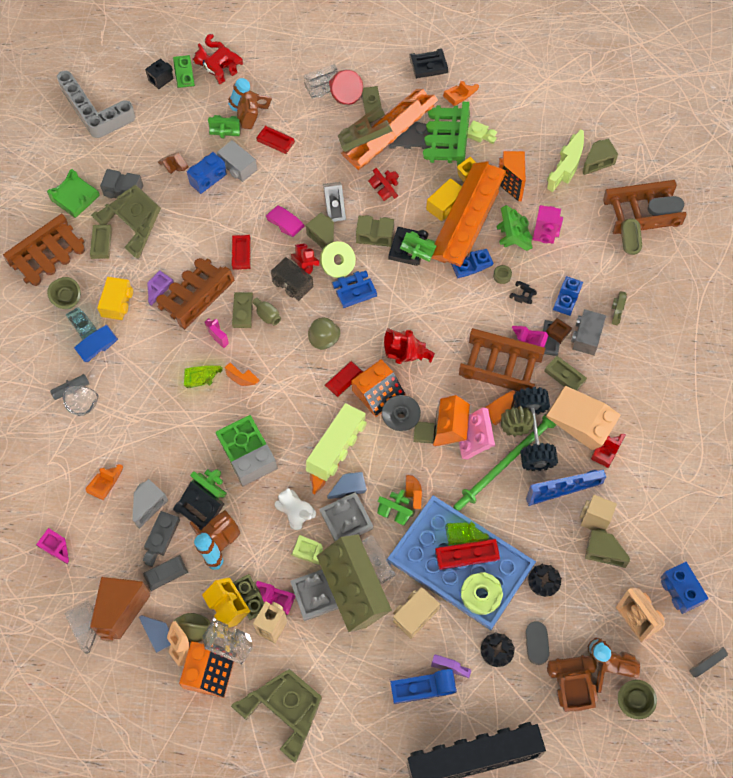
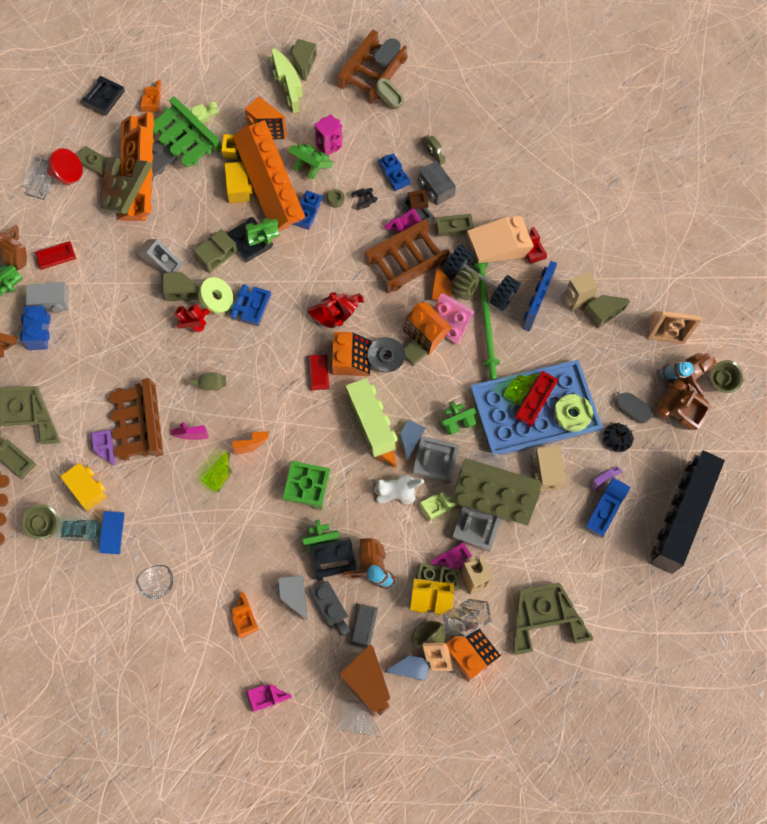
camera: 55 degrees left, 5 degrees up
dark grey axle [50,374,89,400] -> none
light grey brick [231,444,278,487] -> none
red tile [232,235,251,270] -> none
olive plate [232,292,253,328] -> none
dark pink slope [266,205,305,237] -> none
clear smoke brick [271,257,314,301] -> none
olive helmet [308,317,340,350] -> none
red hips [368,168,399,201] -> none
orange slope [405,475,422,509] -> none
black gear [528,563,562,597] -> none
blue brick [660,561,709,614] -> none
dark grey tile [689,647,728,678] -> none

